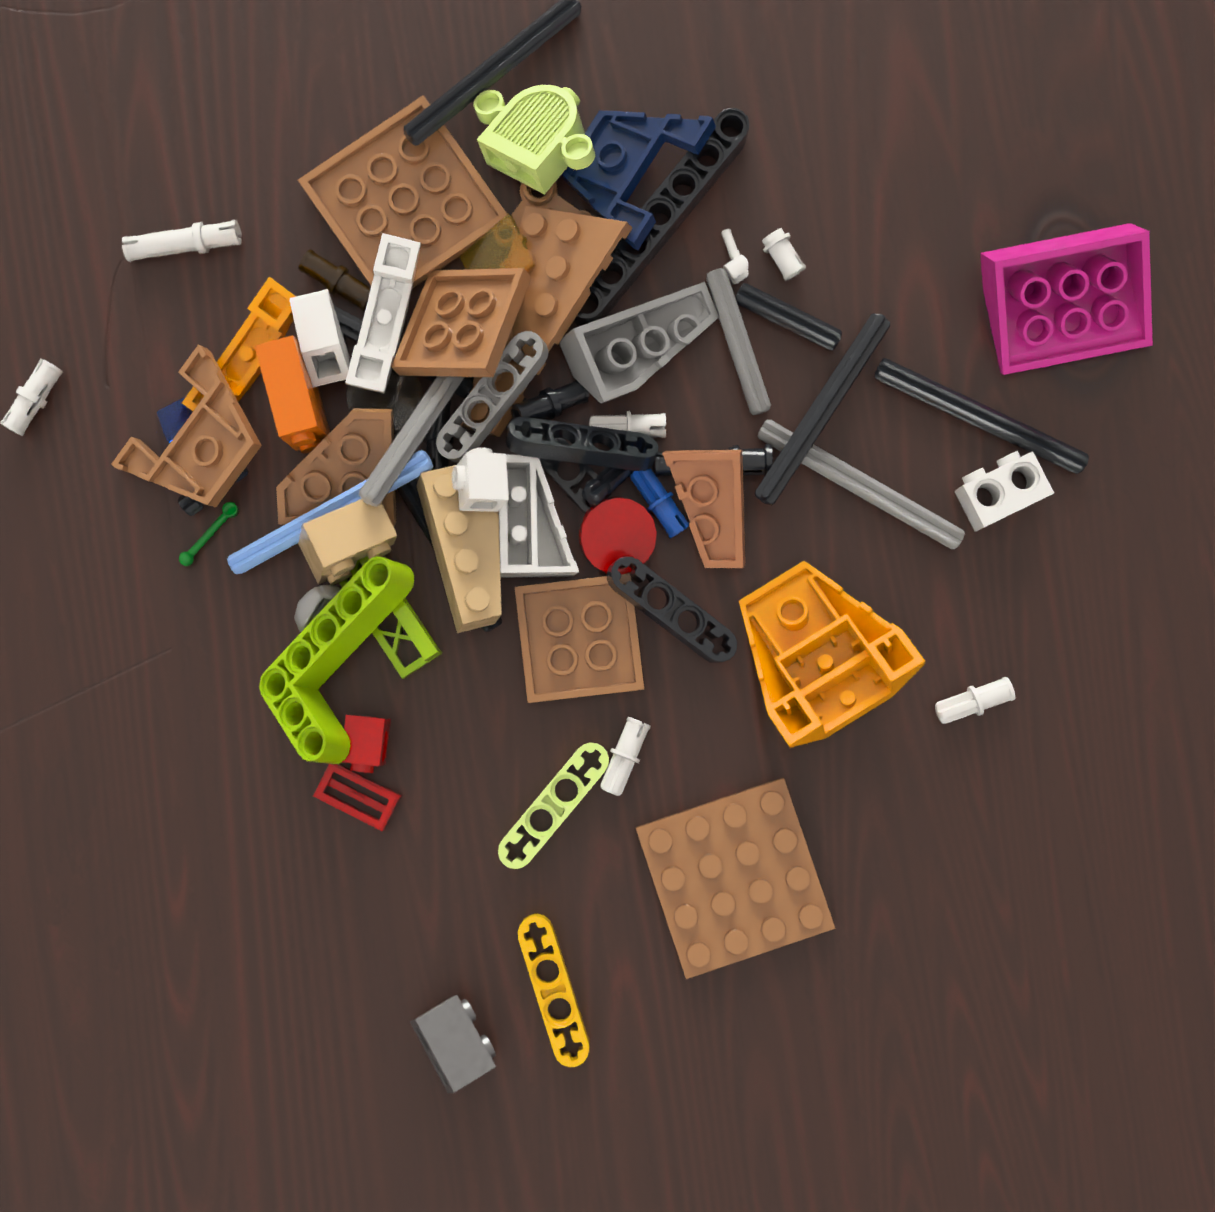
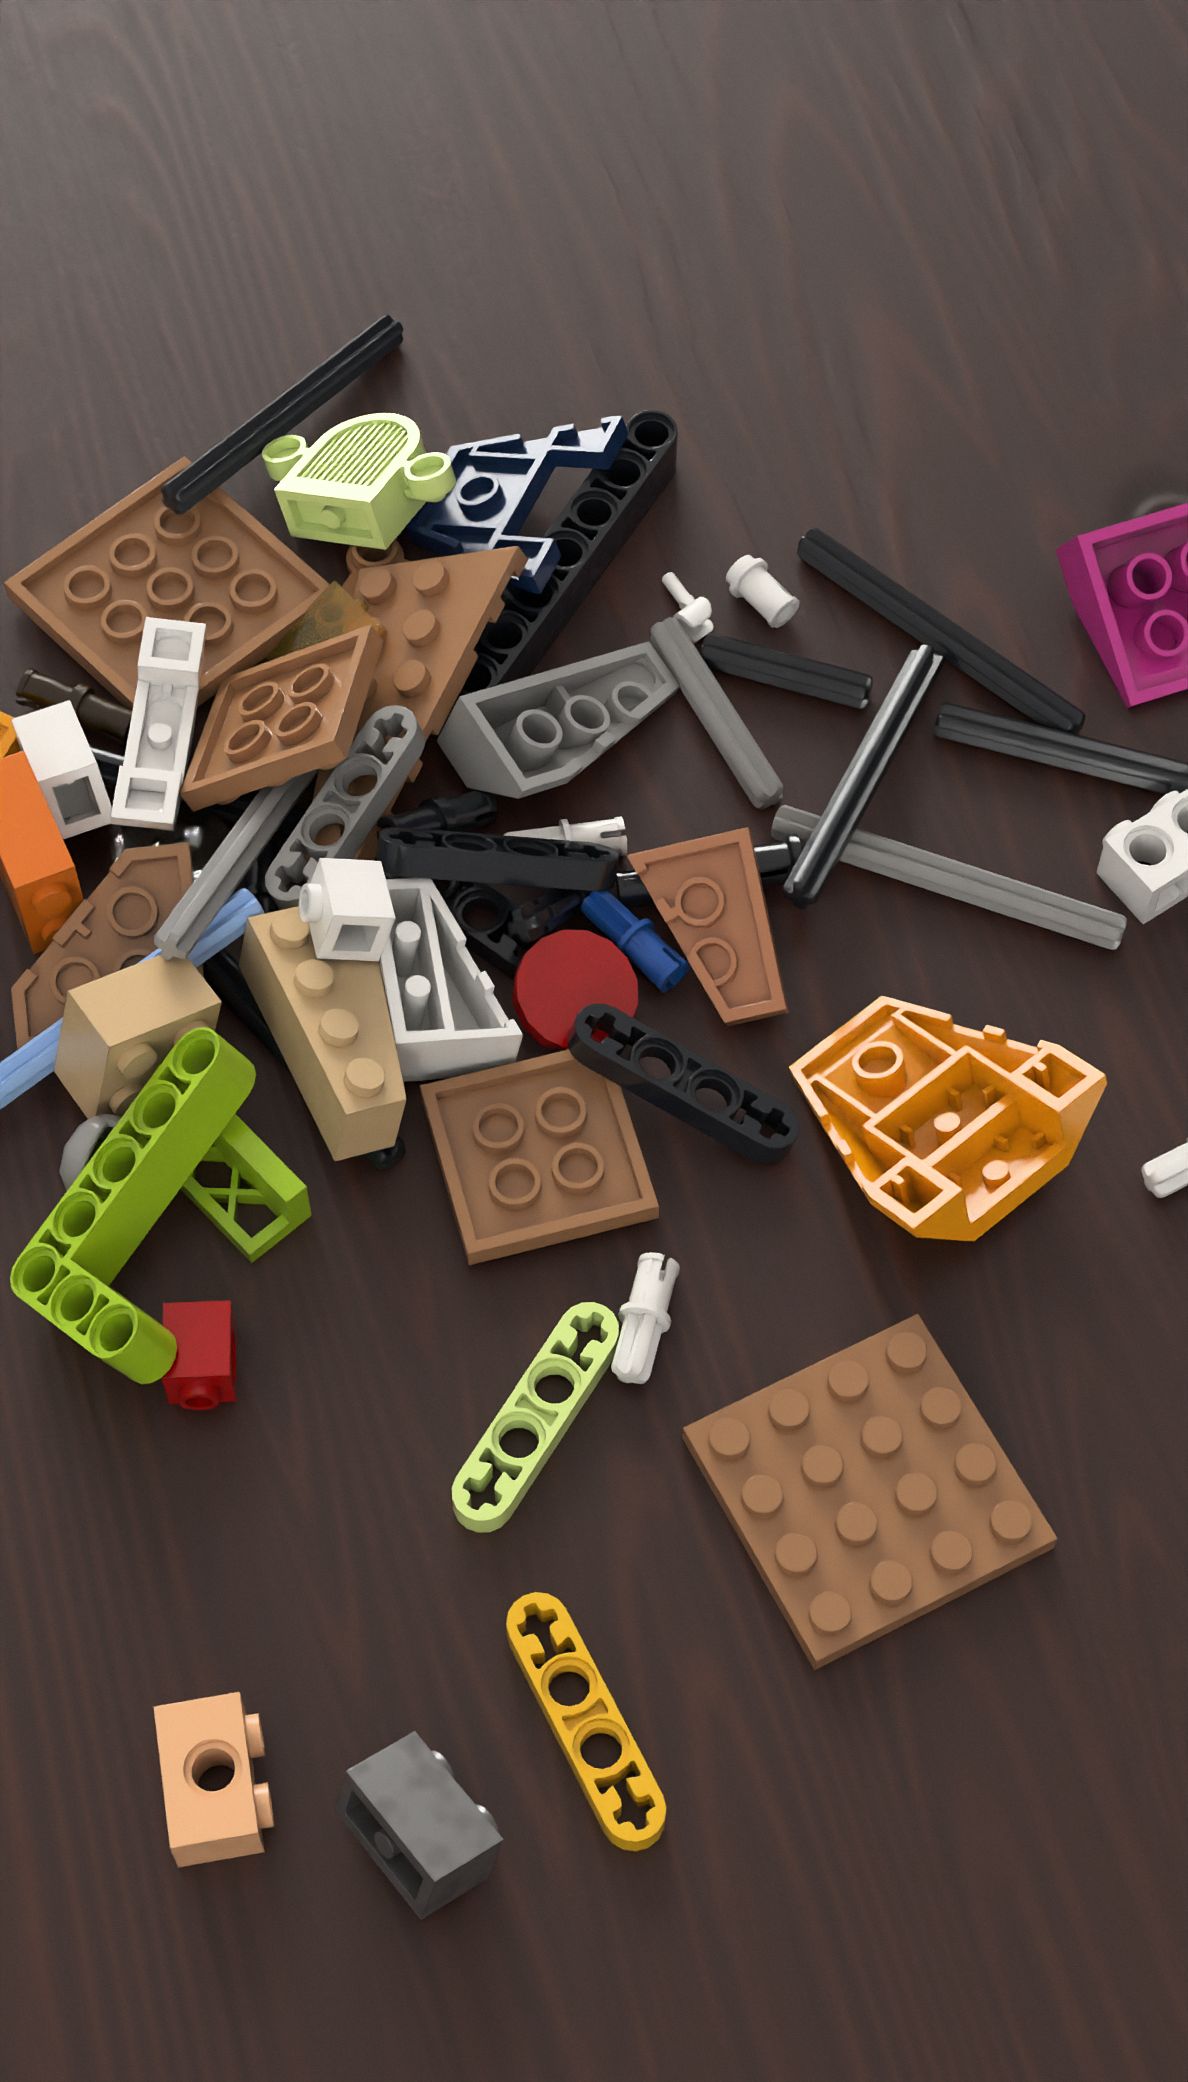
camera: 15 degrees left, 25 degrees down
red tile [313,763,402,831] -> none
none -> light nougat brick [154,1692,274,1868]
none -> black axle [797,528,1086,735]

